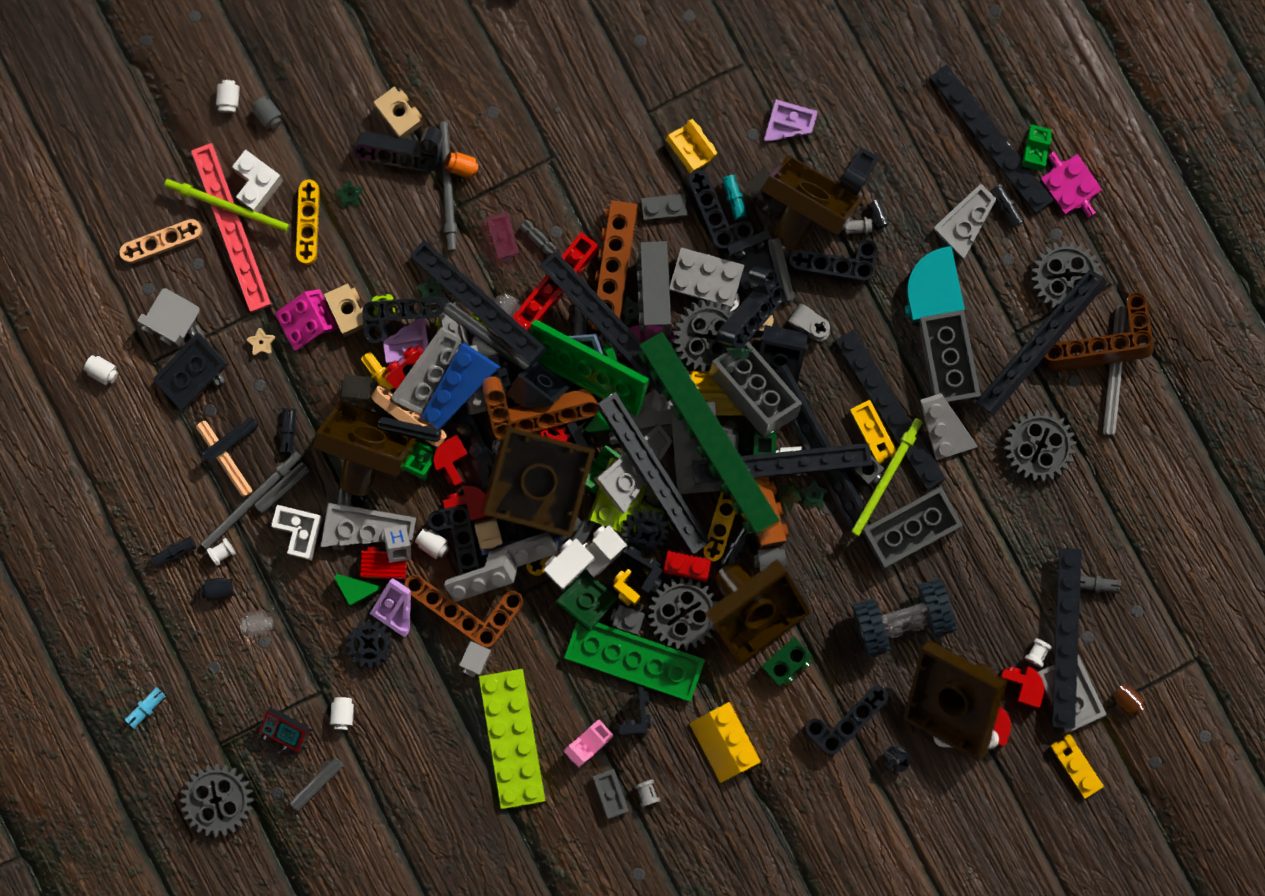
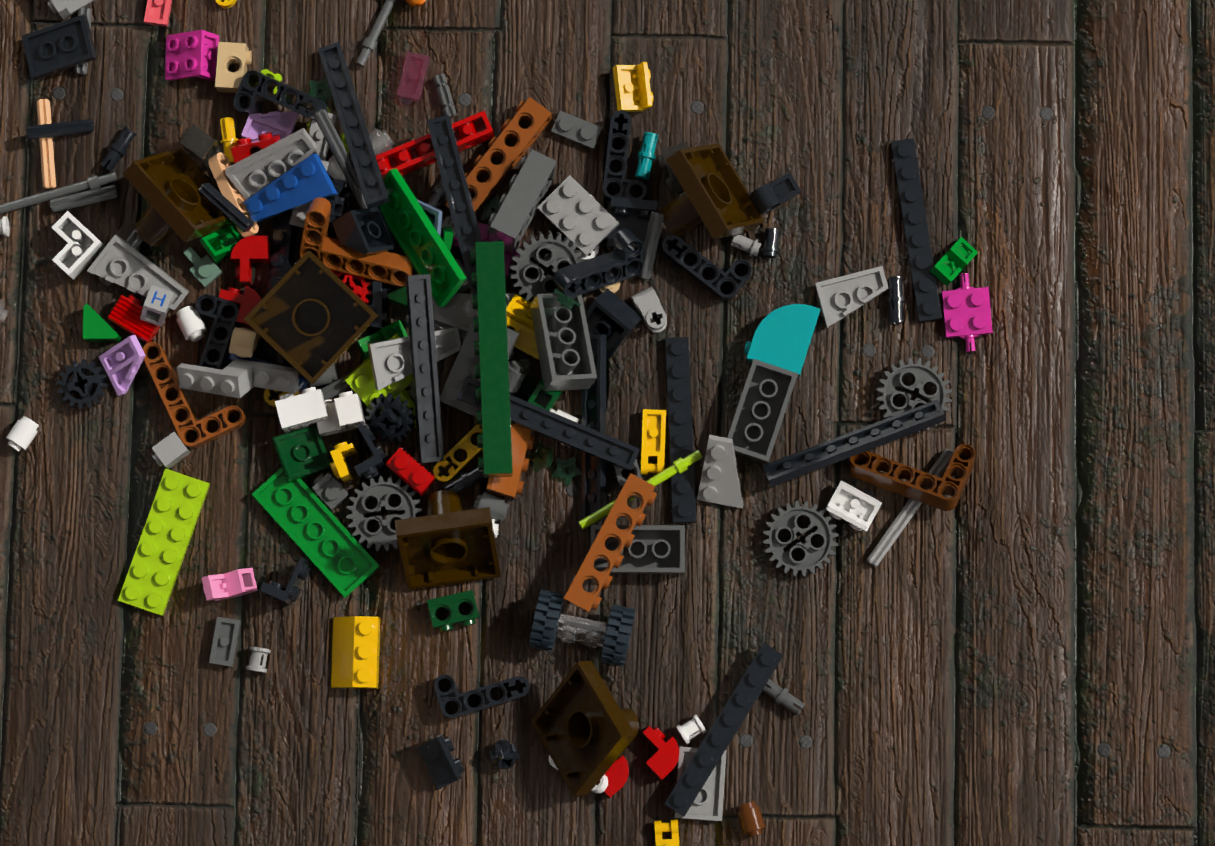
camera: 30 degrees right, 0 degrees up
tan plate [247,328,275,356] -> none
lavender wing [764,100,818,141] -> none
none -> sand green plate [184,247,223,288]
none -> black bracket [418,734,465,790]
none -> dark orange brick [564,473,657,613]
none -> white bracket [826,481,882,531]

